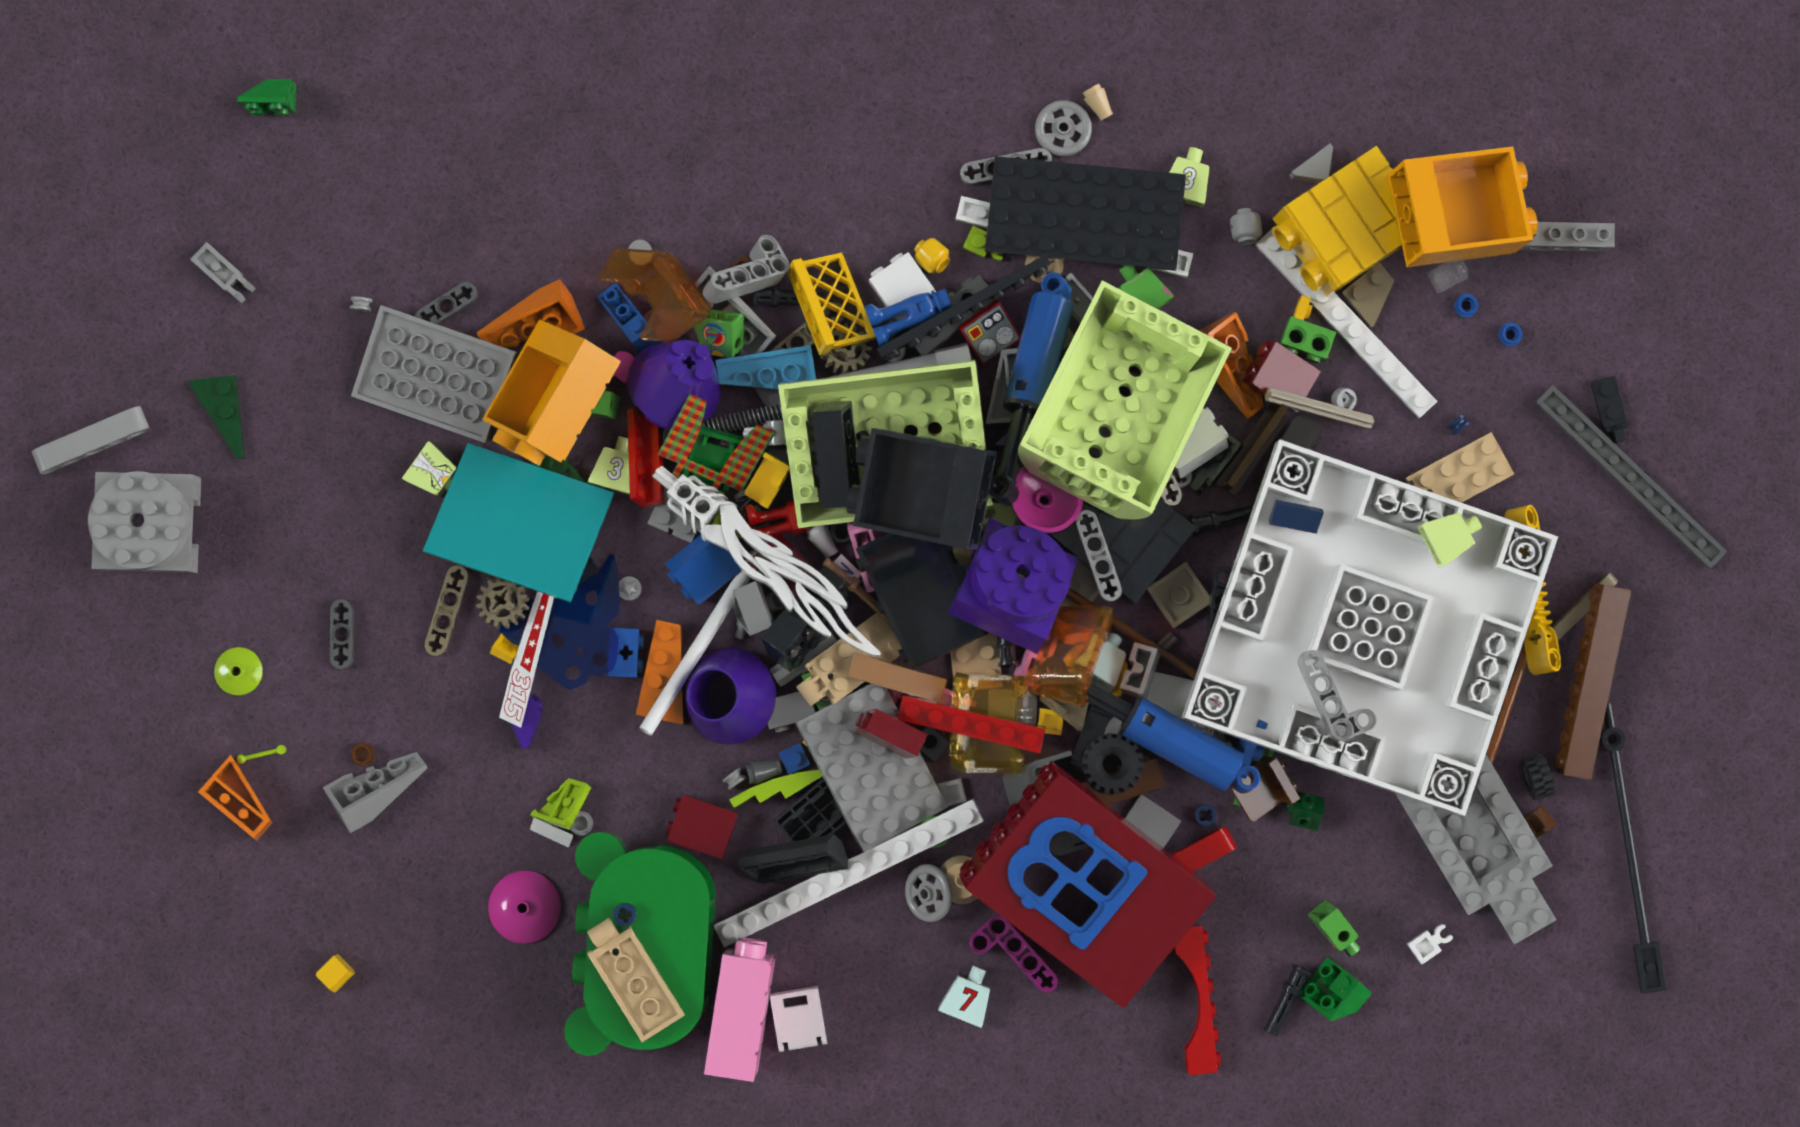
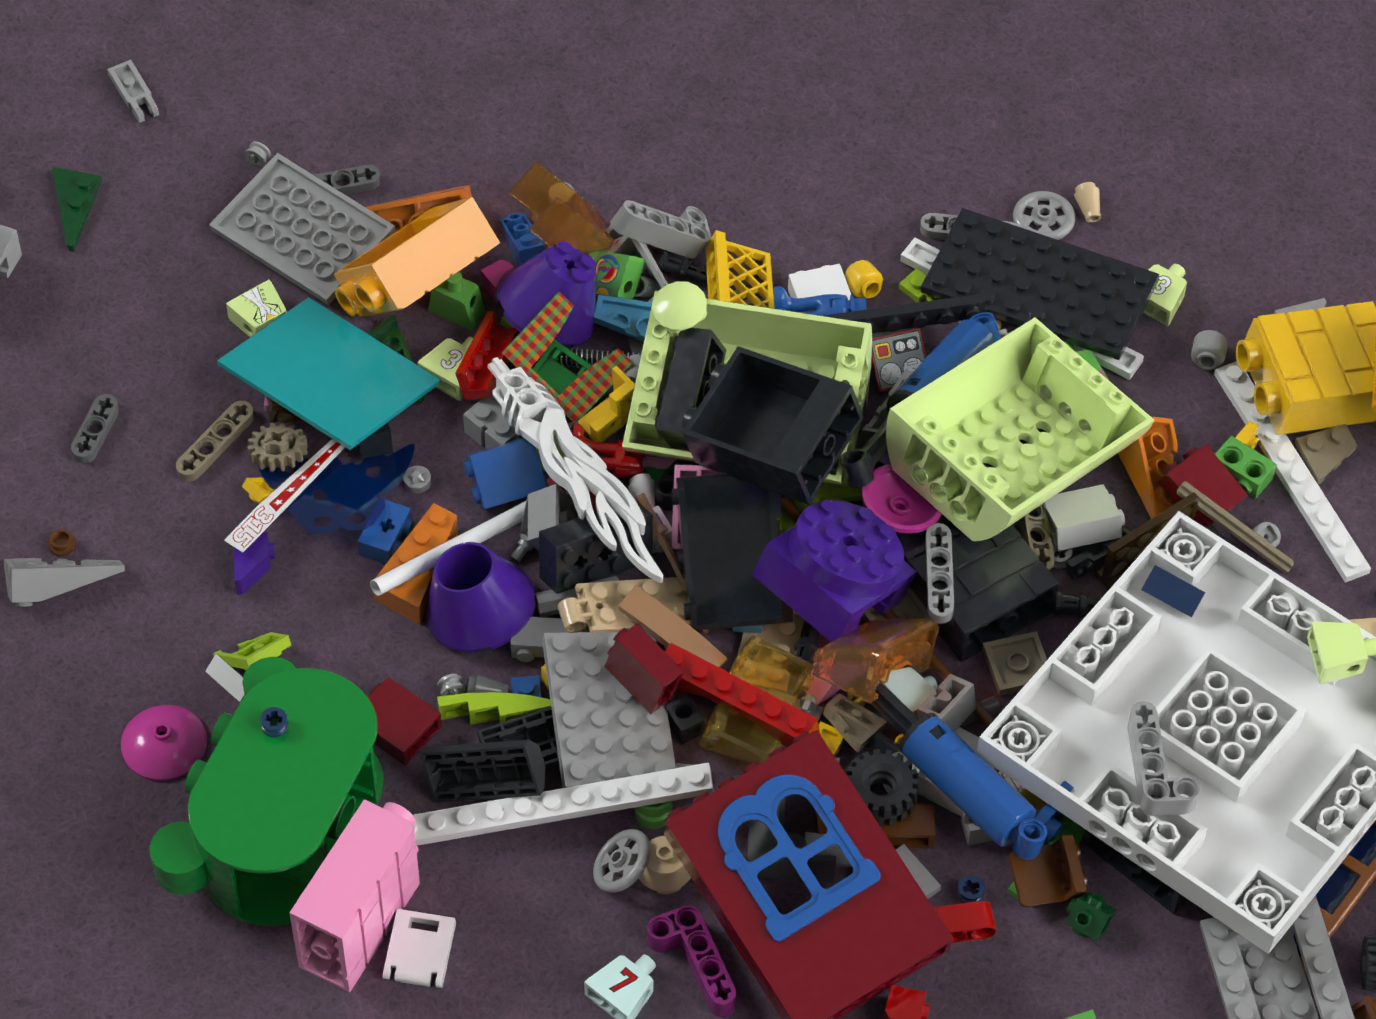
camera: 20 degrees right, 30 degrees down
tan hinge [587,918,685,1042] -> none
none -> yellowish green dish [652,281,707,334]

